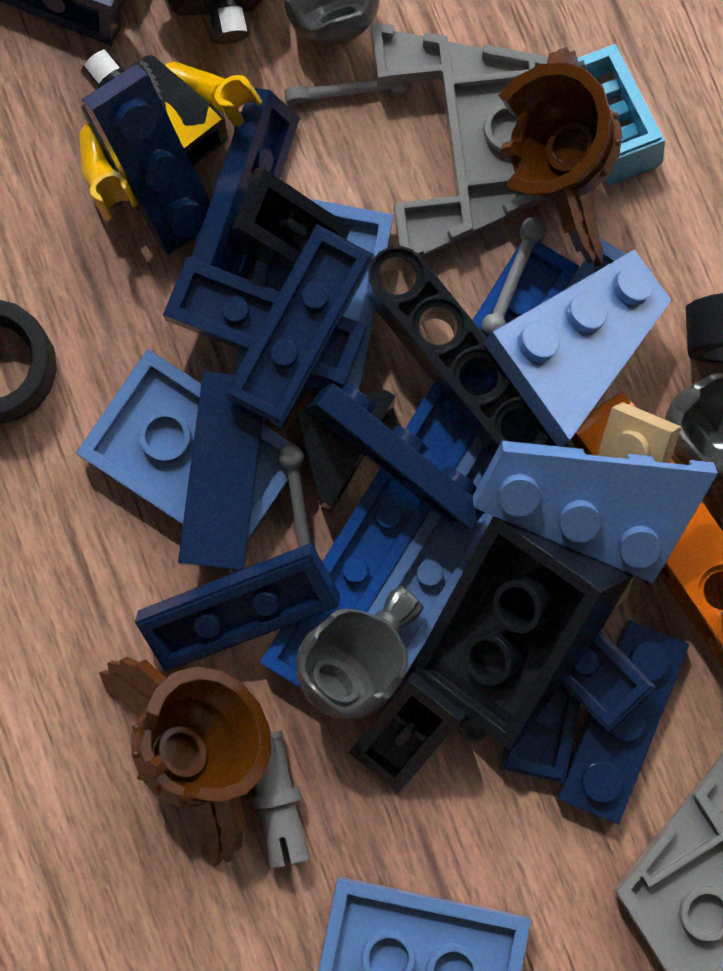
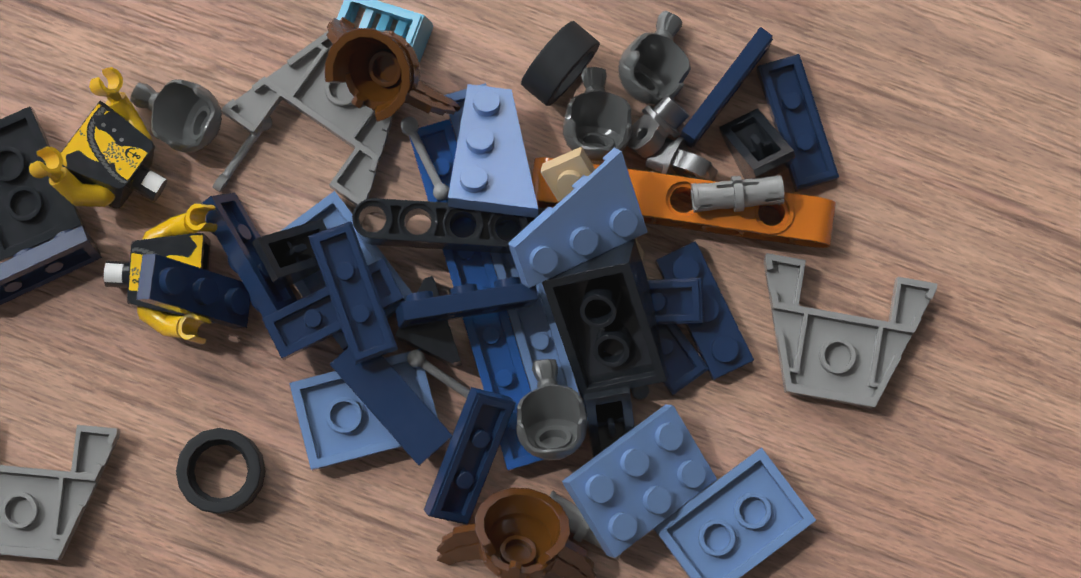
camera: 45 degrees left, 0 degrees up
none -> medium blue plate [562,404,717,558]

